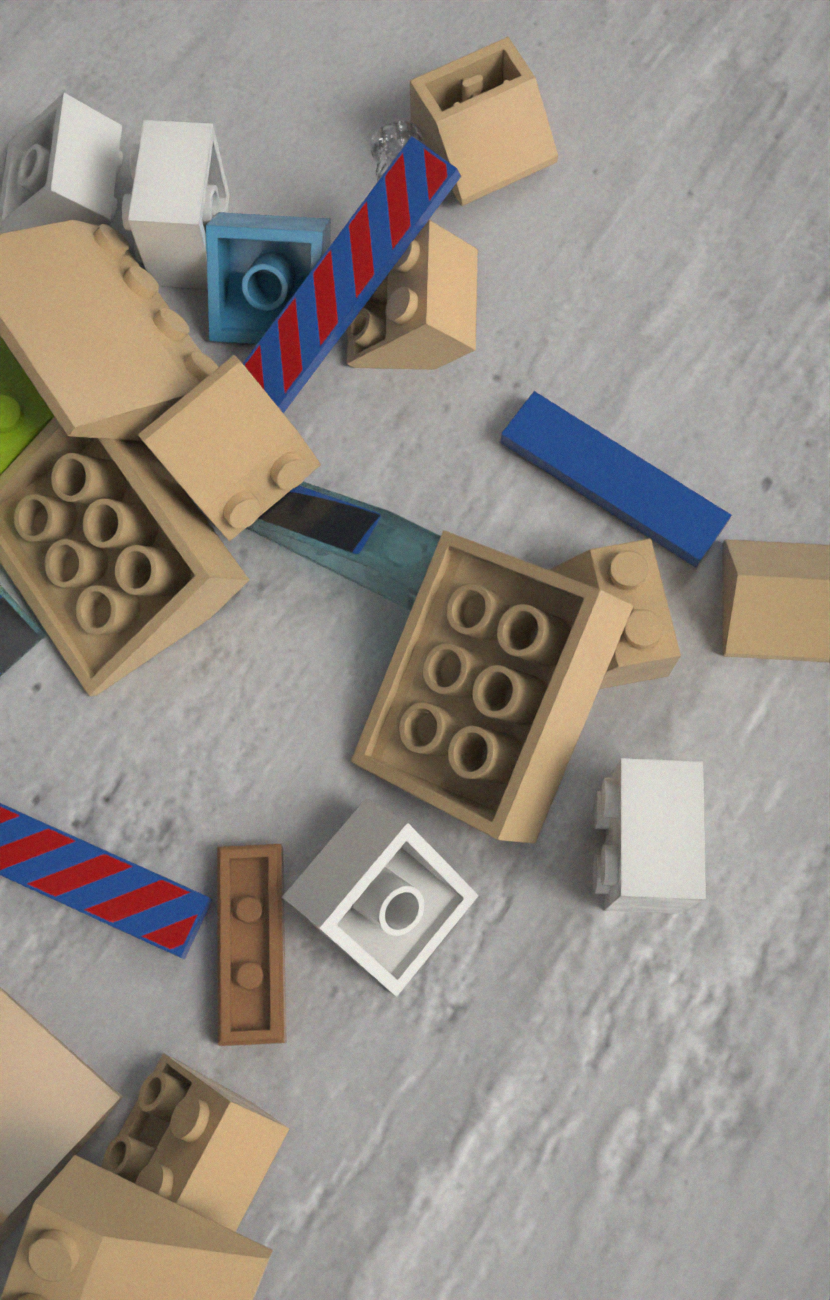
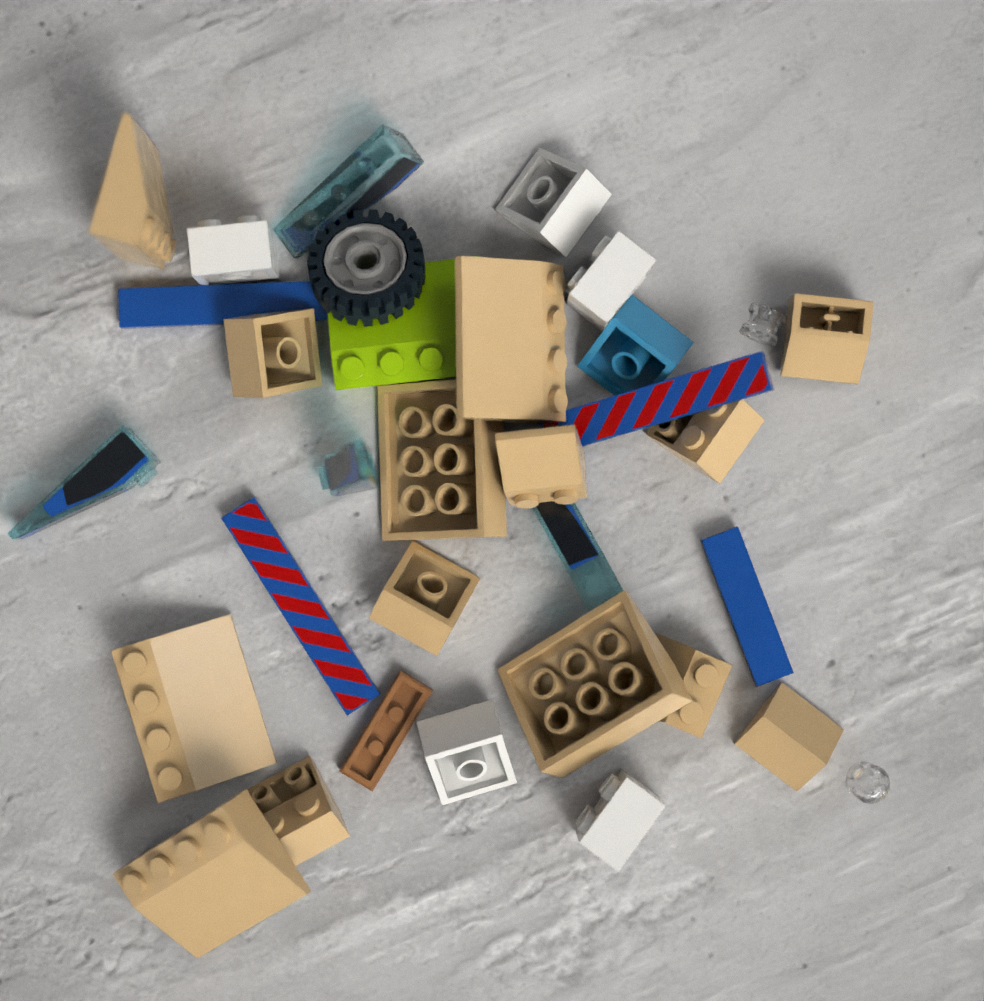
camera: 30 degrees right, 15 degrees up
none -> tan slope [369,541,480,656]

